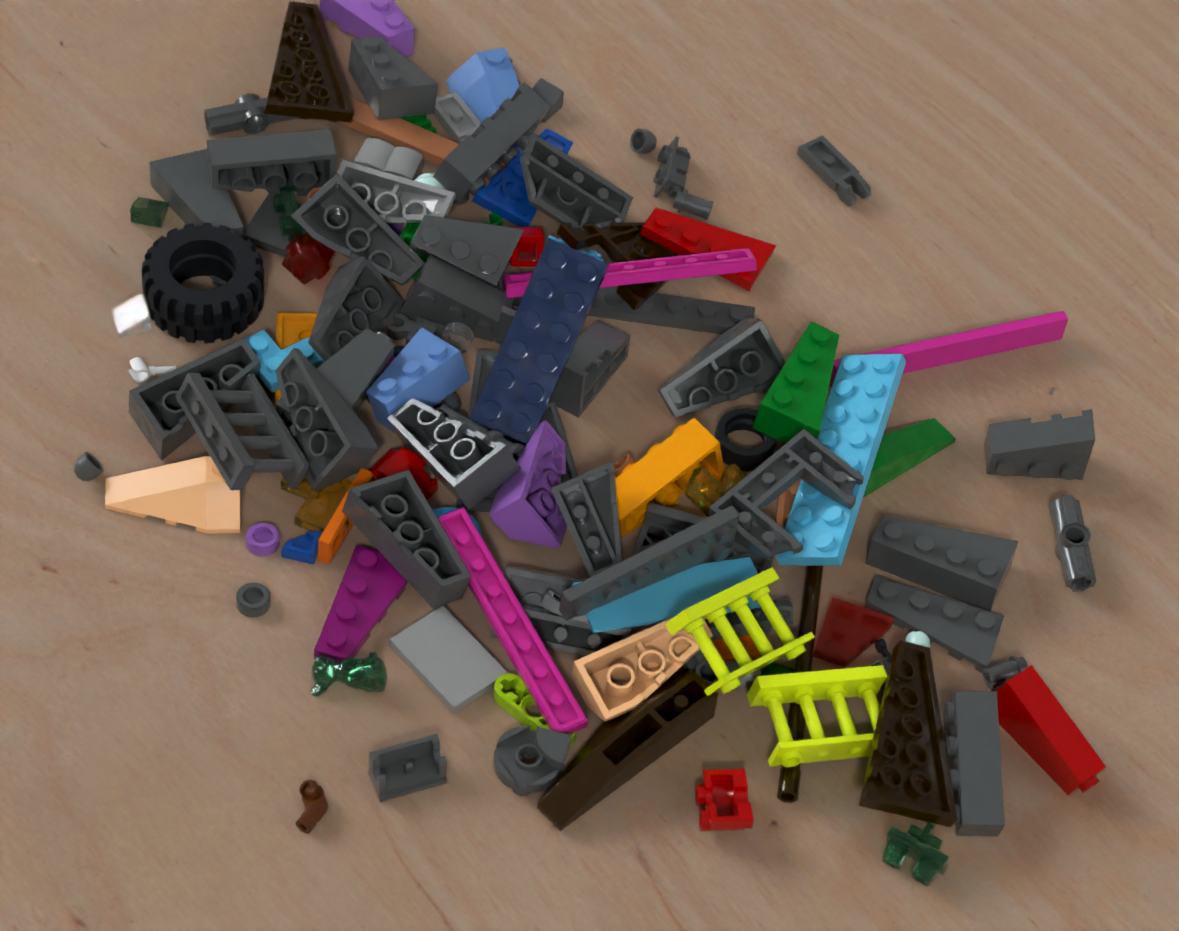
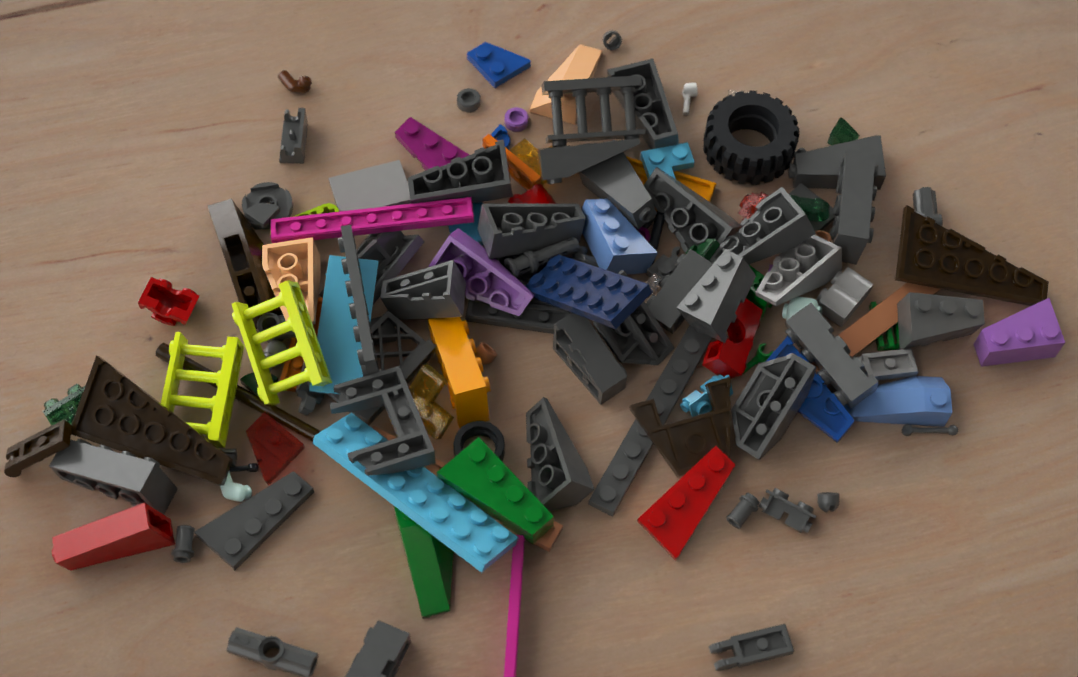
camera: 115 degrees right, 10 degrees up
clear green animal [311,652,387,696] -> none
dark pink tile [502,248,757,298] -> none
dark grey slope [533,78,564,123] -> none
dark grey wedge [866,516,1019,611] -> none
none -> dark brown plate [4,419,72,477]
none -> blue wing [467,42,531,88]
none -> dark green tile [685,239,721,261]

